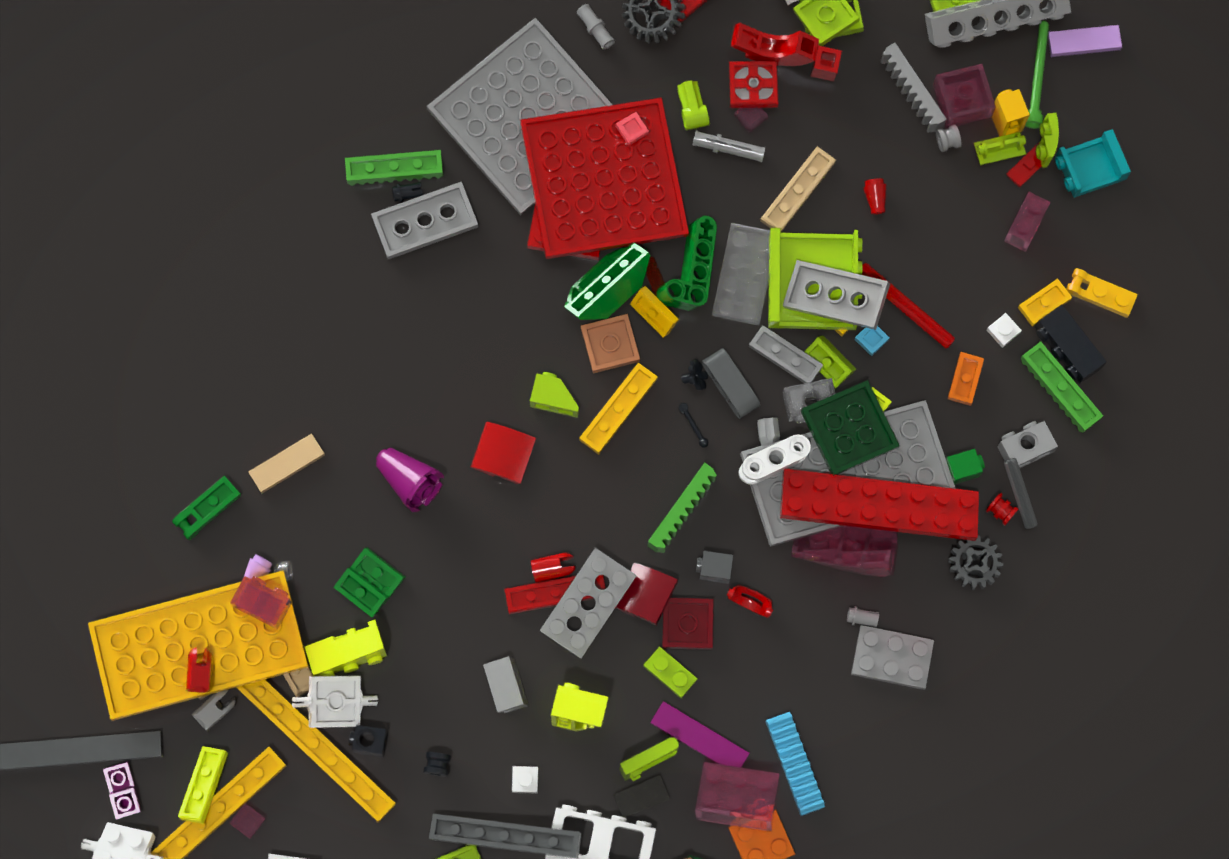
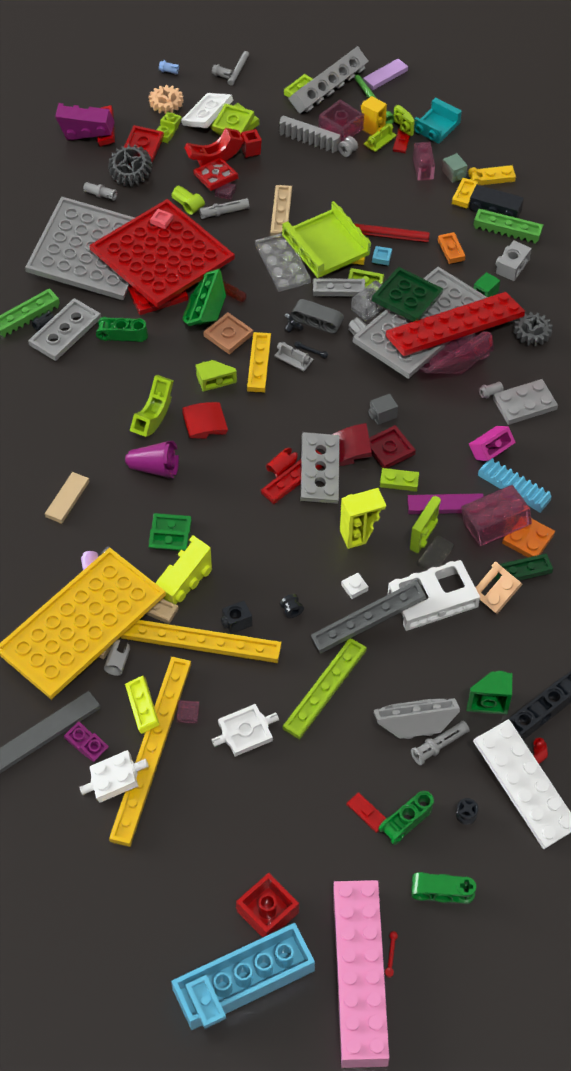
camera: 30 degrees left, 20 degrees down
green plate [172,476,241,540] -> none
red piece [186,647,212,693] -> none
clear pink brick [230,576,292,630] -> none
white plate [292,676,378,728] -> none
light grey hinge [483,656,529,713] -> none
yellow plate [630,286,679,338] -> none
bright green gear [648,463,717,553] -> none
green beam [656,216,717,311] -> none
red helmet [726,584,773,618] -> none
white piece [739,434,811,485] -> none
light grey plate [782,260,890,330] -> none
red cone [863,178,887,215] -> none
red bush [985,493,1018,526] -> none
white plate [987,313,1022,348] -> none
dark grey axle [1004,458,1038,529] -> none
none -> green piece [96,317,148,342]
none -> lime arch [130,375,174,437]
none -> light grey hinge [274,342,314,371]
none -> sand green brick [442,154,468,183]
none -> dark pink brick [469,426,516,461]

